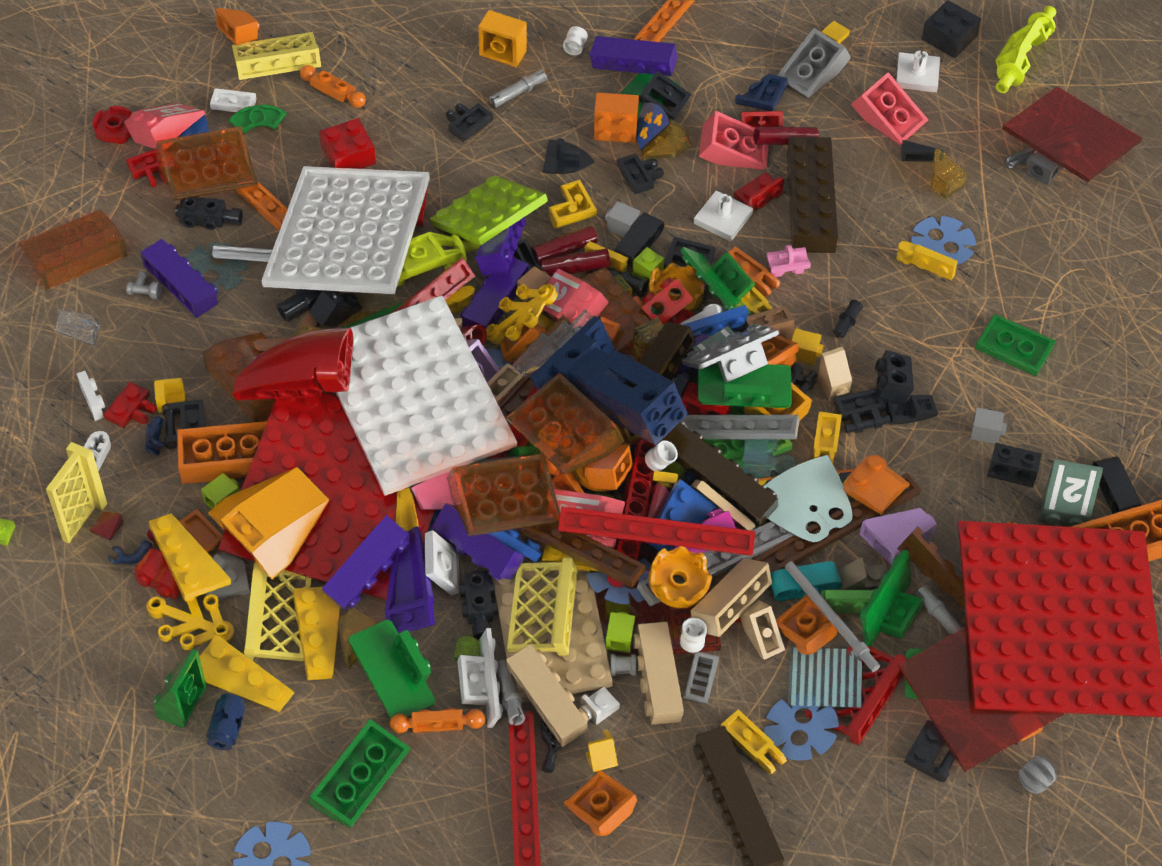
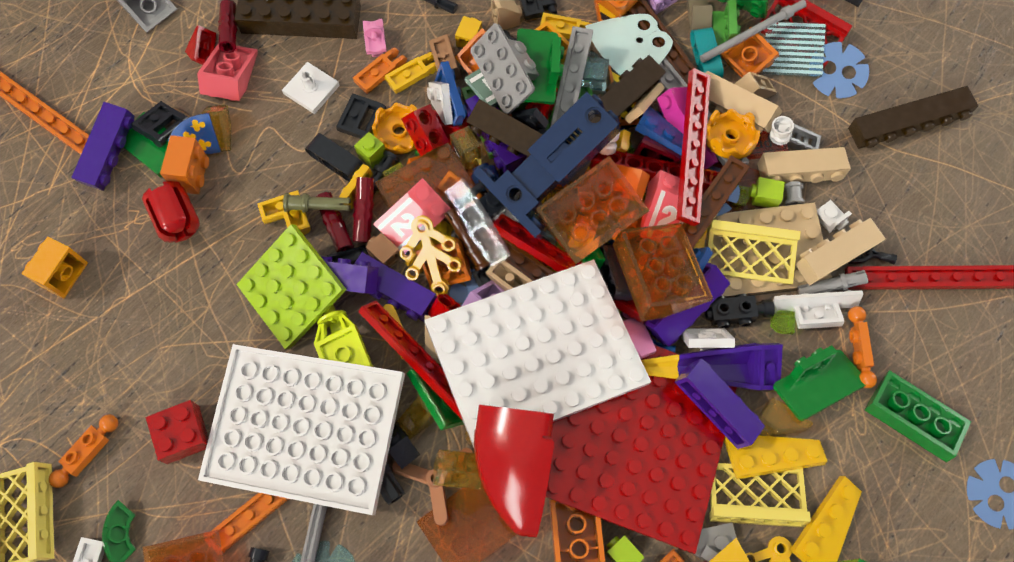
camera: 85 degrees left, 15 degrees up
dark blue piece [206,694,246,751] -> none
light orange wedge [208,467,329,580] -> none
black hinge [445,103,493,142] -> none
light grey pin [488,69,547,108] -> none
black shield [543,138,594,174] -> none
white wheel [563,26,588,56] -> none
orange slope [563,770,637,836] -> none
yellow panel [586,729,618,772] -> none
light grey brick [605,201,640,237] -> none
black hinge [617,153,664,195] -> none
green bracket [680,247,756,316] -> none
yellow hinge [720,709,787,775] -> none
red bracket [734,172,784,211] -> none
dark blue wing [735,74,788,111] -> none
none -> red cylinder [142,181,200,243]
none -> olive pin [283,193,351,213]

